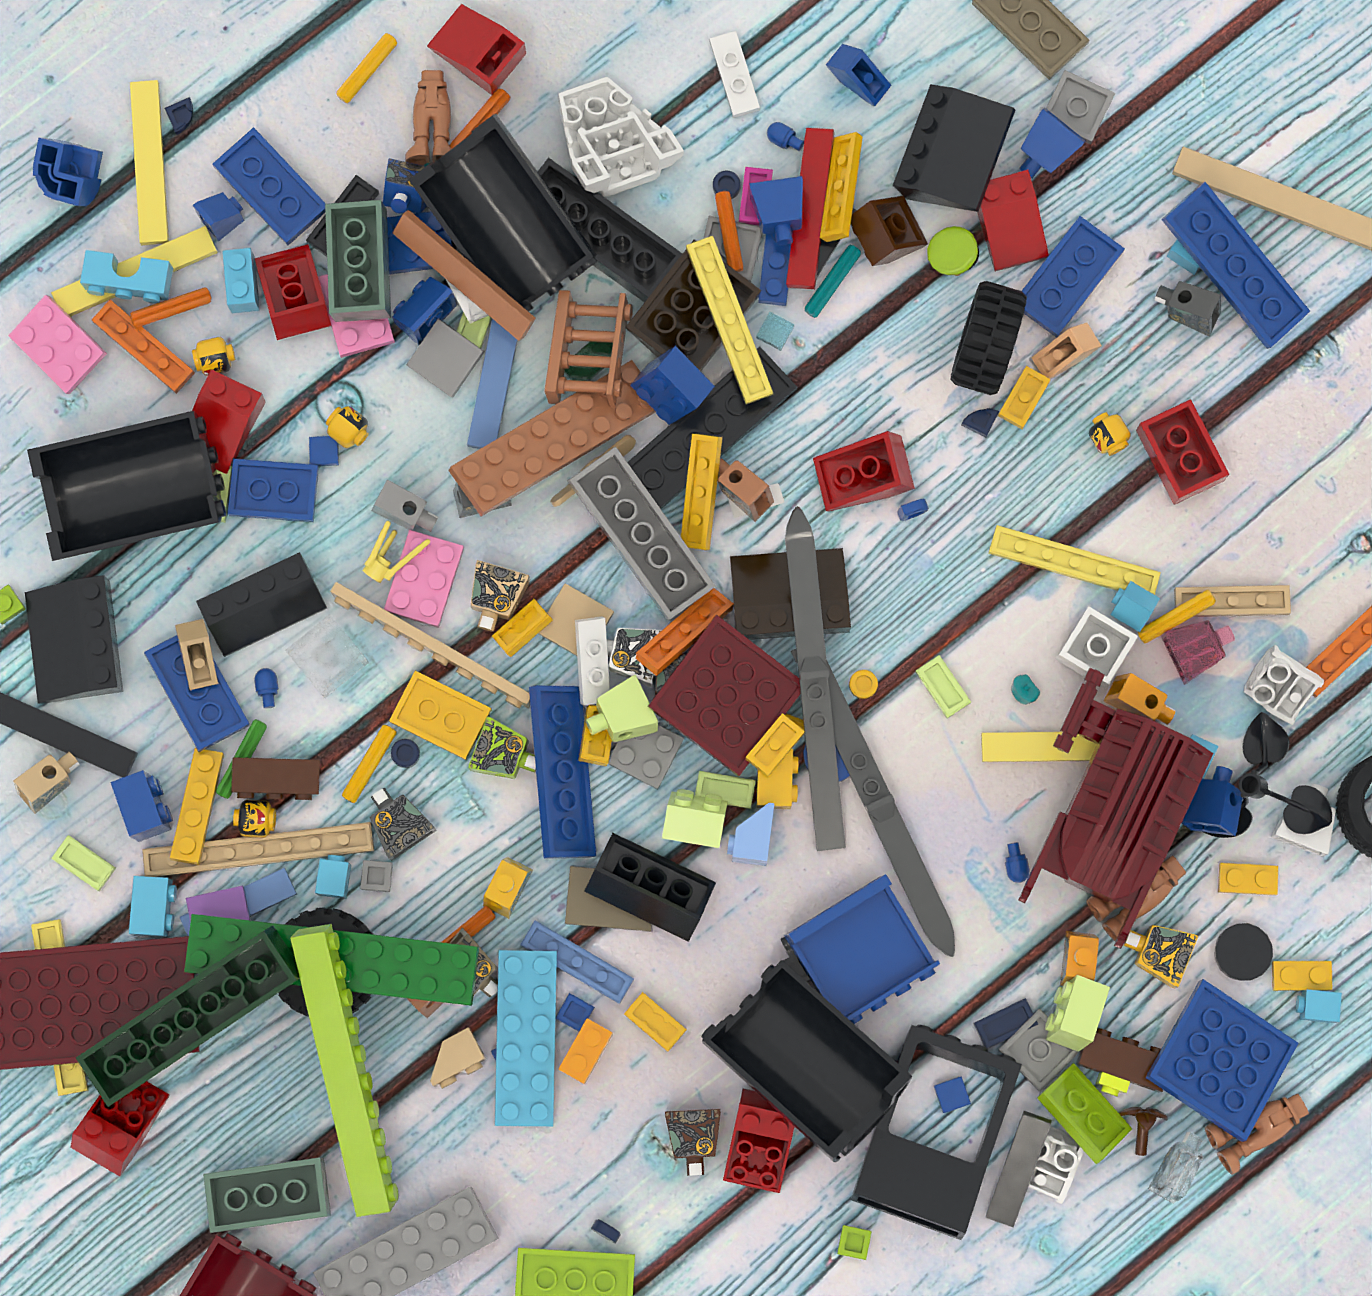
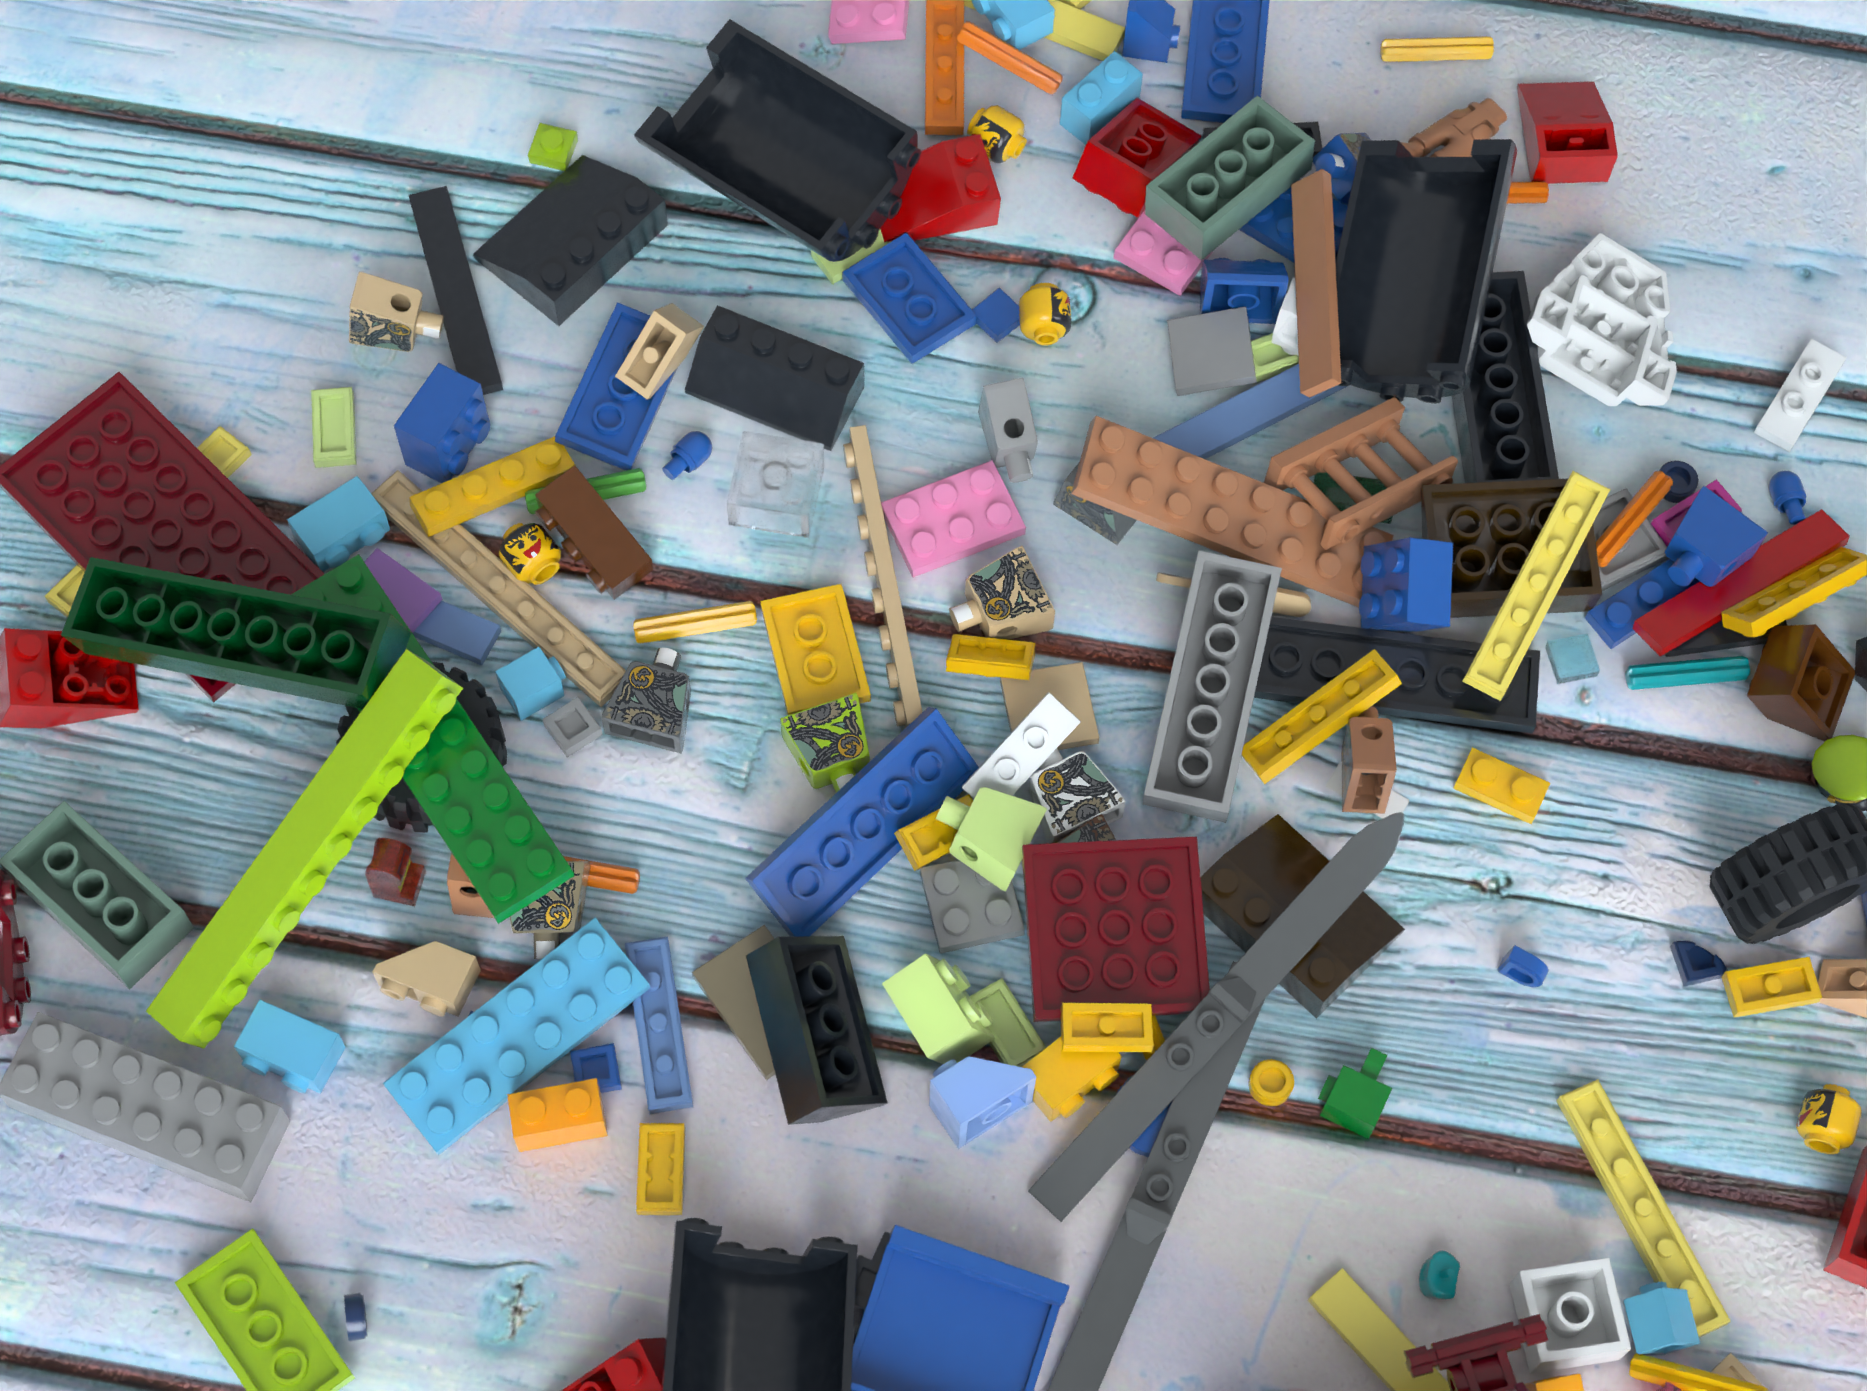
camera: 45 degrees right, 15 degrees down
light yellow plant [362,521,430,583] -> none
dark blue tile [391,739,420,768] -> none
yellow torso [483,857,533,919] -> none
orange plate [635,588,734,676] -> none
torso [665,1109,721,1176] -> none
red slope [813,431,915,512] -> none
yellowish green tile [915,655,971,718] -> none
none -> medium azure brick [234,1000,346,1094]
none -> clear red leg [365,838,426,907]
none -> green brick [1318,1047,1393,1139]
none -> yellow plate [1453,747,1550,824]

